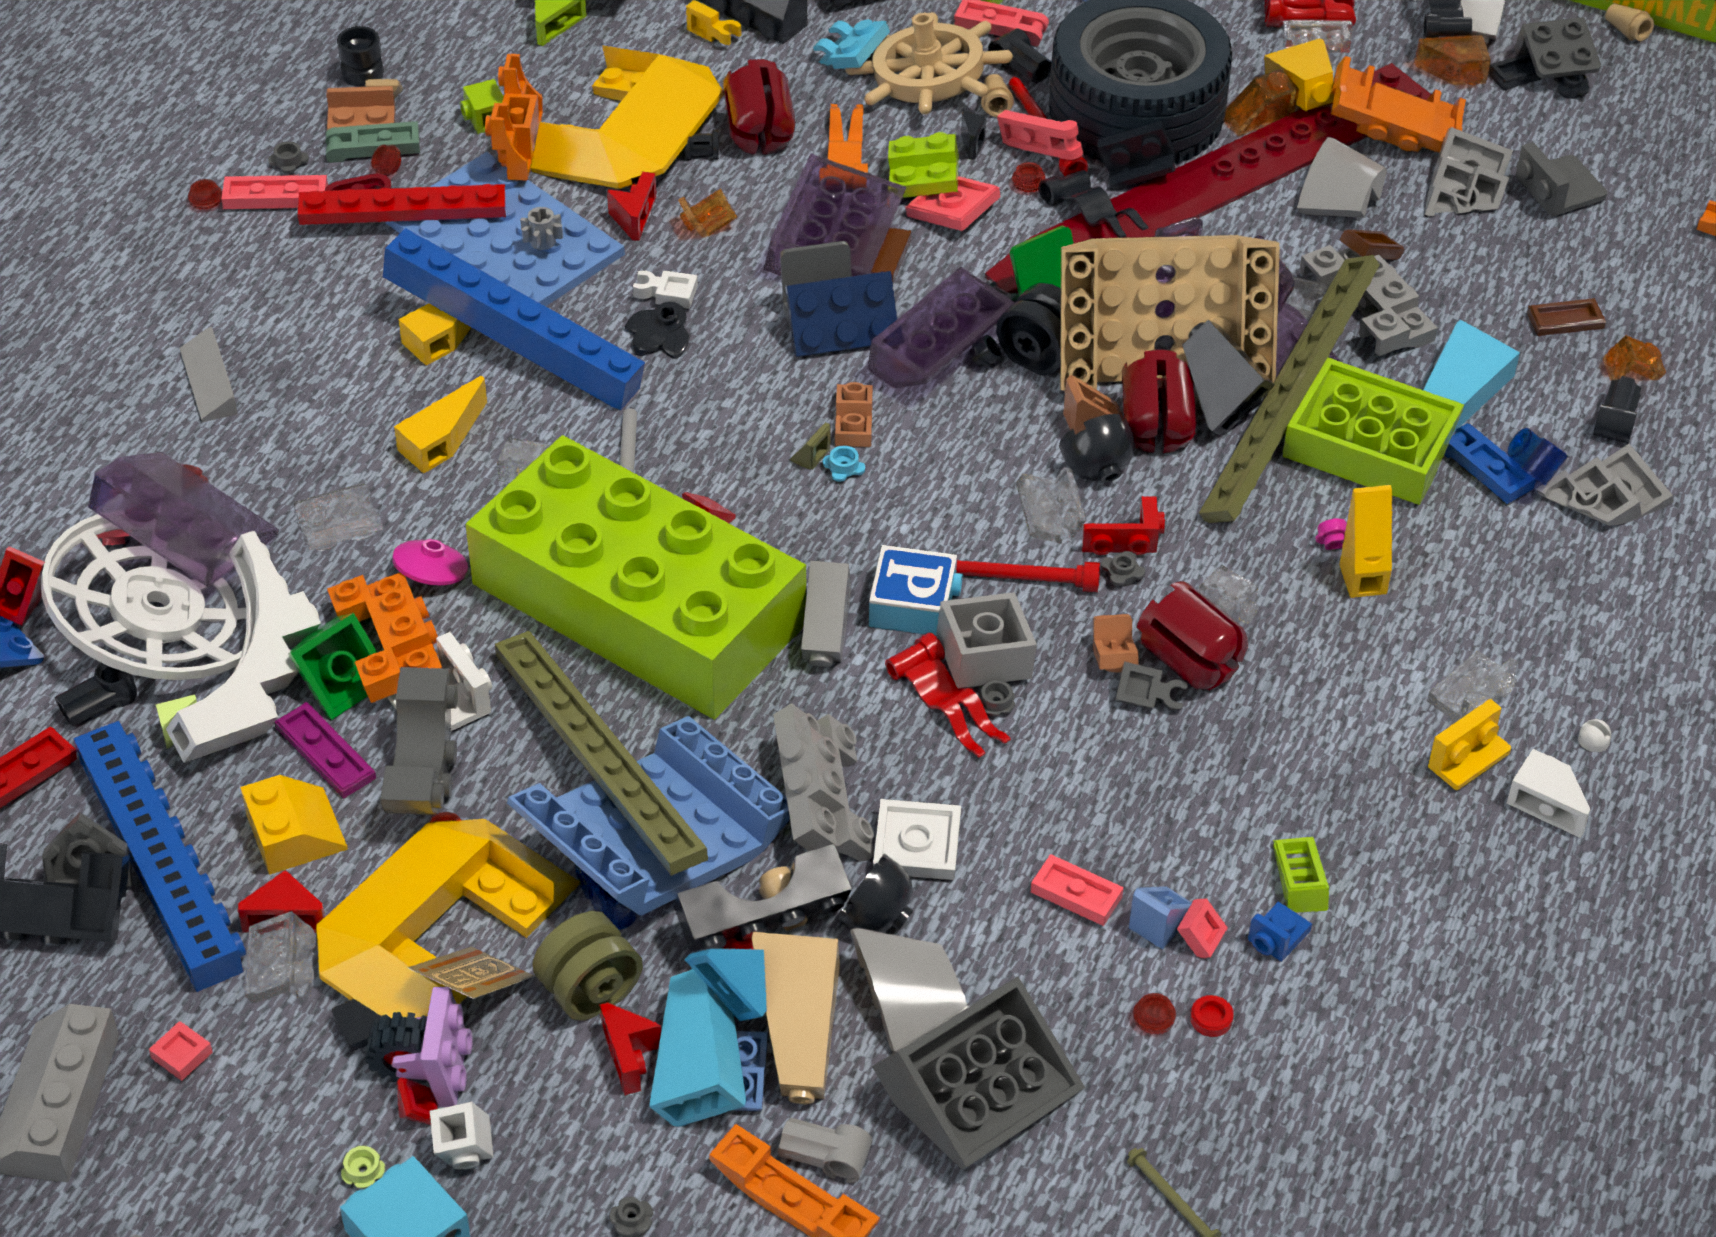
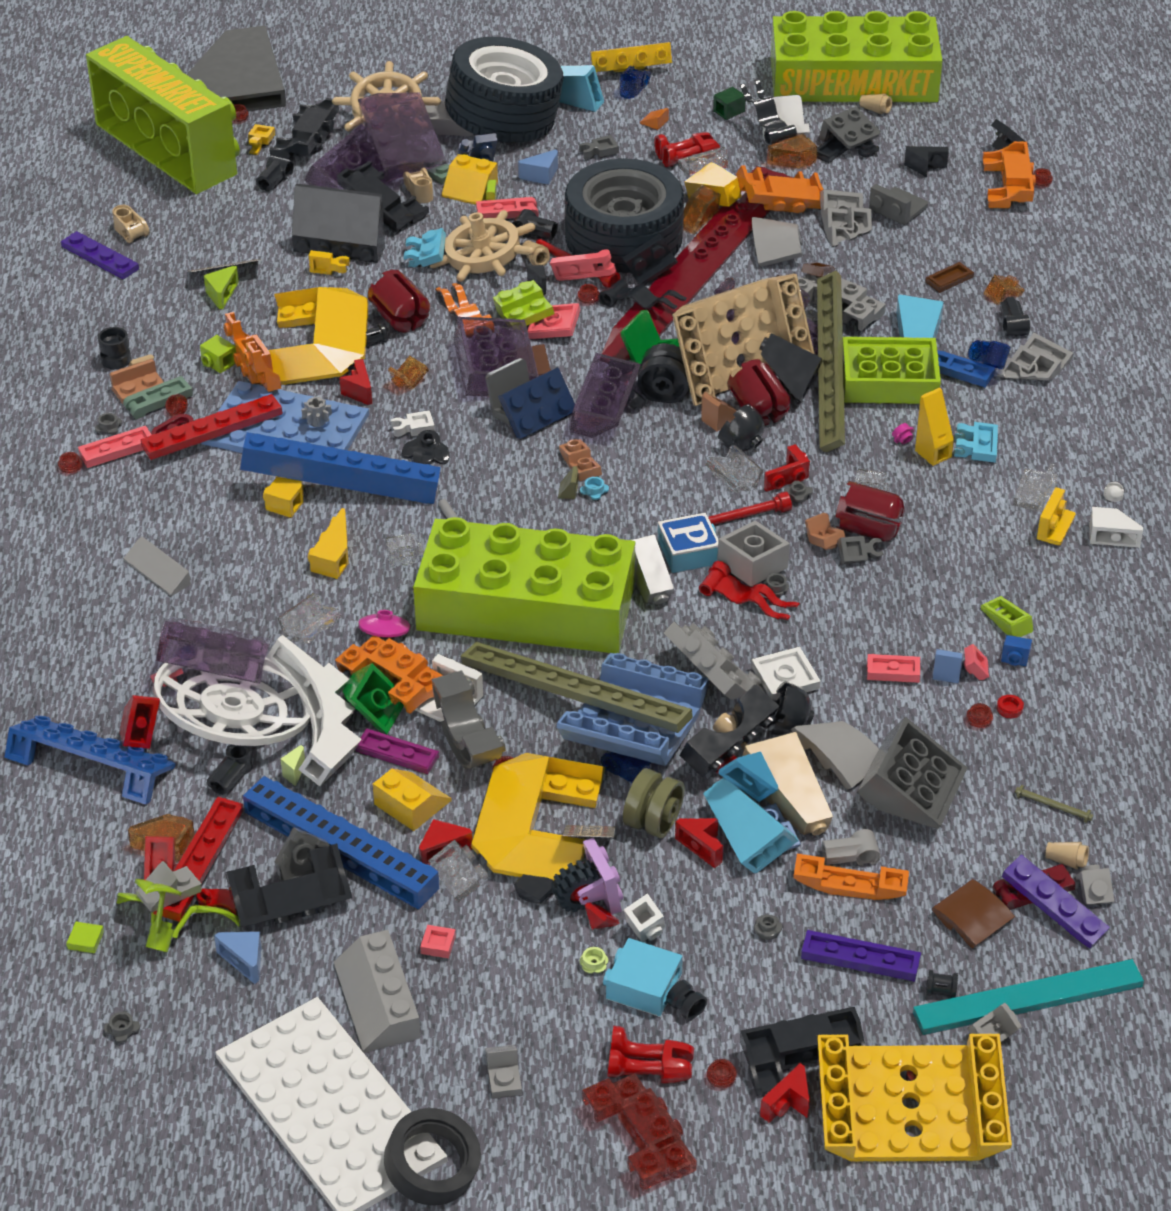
camera: 25 degrees left, 5 degrees down
none -> black slope [904,146,949,177]
none -> medium azure plate [954,422,998,463]

